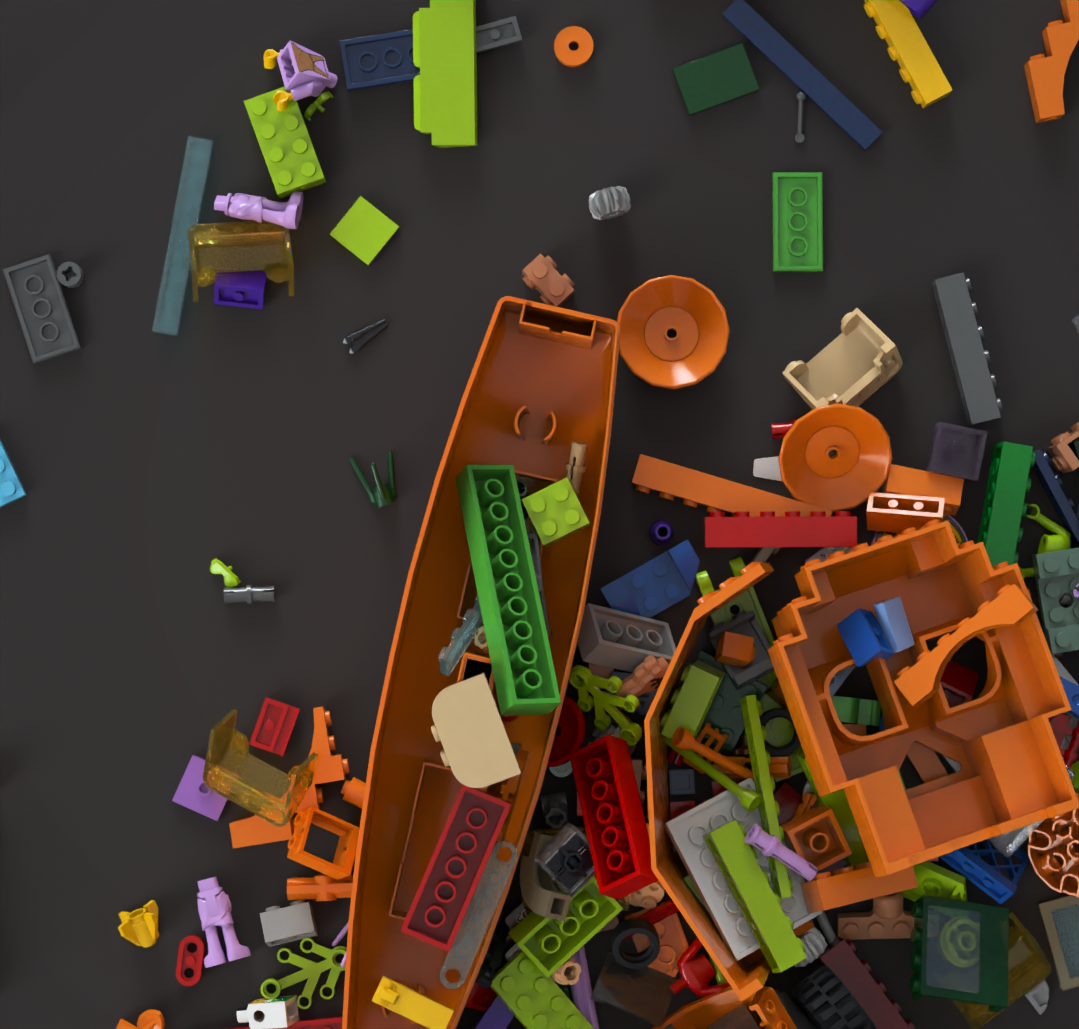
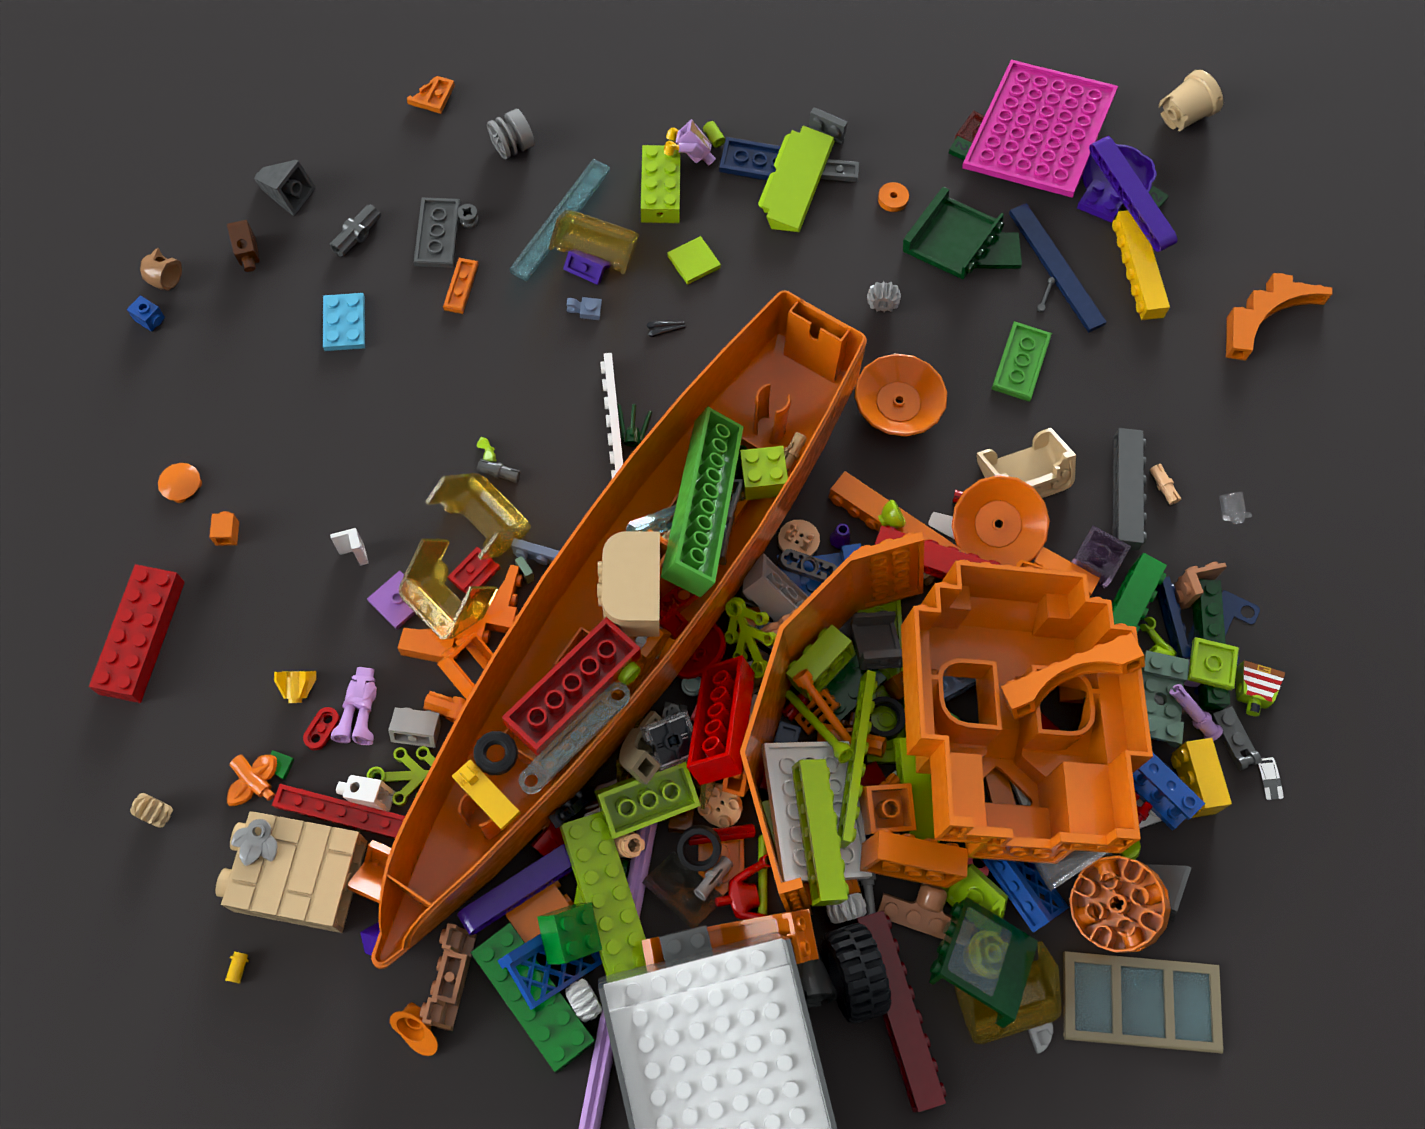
camera: 20 degrees right, 20 degrees down
lavender piece [214,191,303,230] -> none
lime piece [304,91,334,121] -> none
orange brick [715,631,756,668] -> none
lavender pin [744,823,818,881] -> none
blue panel [837,608,894,667] -> none
light blue brick [873,596,915,653] -> none
none -> green tile [271,750,295,780]
none -> white panel [330,528,368,566]
none -> clear yellow windscreen [425,473,531,560]
none -> orange tile [443,258,479,314]
none -> black tyre [474,731,518,775]
none -> light grey wheel [487,108,535,160]
none -> sand blue plate [511,538,559,565]
none -> sand green tile [515,556,534,584]
none -> sand blue plate [567,297,602,320]
none -> white plate [600,353,623,478]
none -> lime tile [618,662,641,686]
none -> red tile [659,607,689,640]
none -> light grey pin [694,856,734,901]
none -> lime piece [703,121,726,148]
none -> dark grey beam [777,549,837,583]
none -> light nougat plate [778,520,820,556]
none -> lime brick [878,500,906,528]
none -> dark green panel [903,187,1004,280]
none -> light nougat pin [1149,464,1182,505]

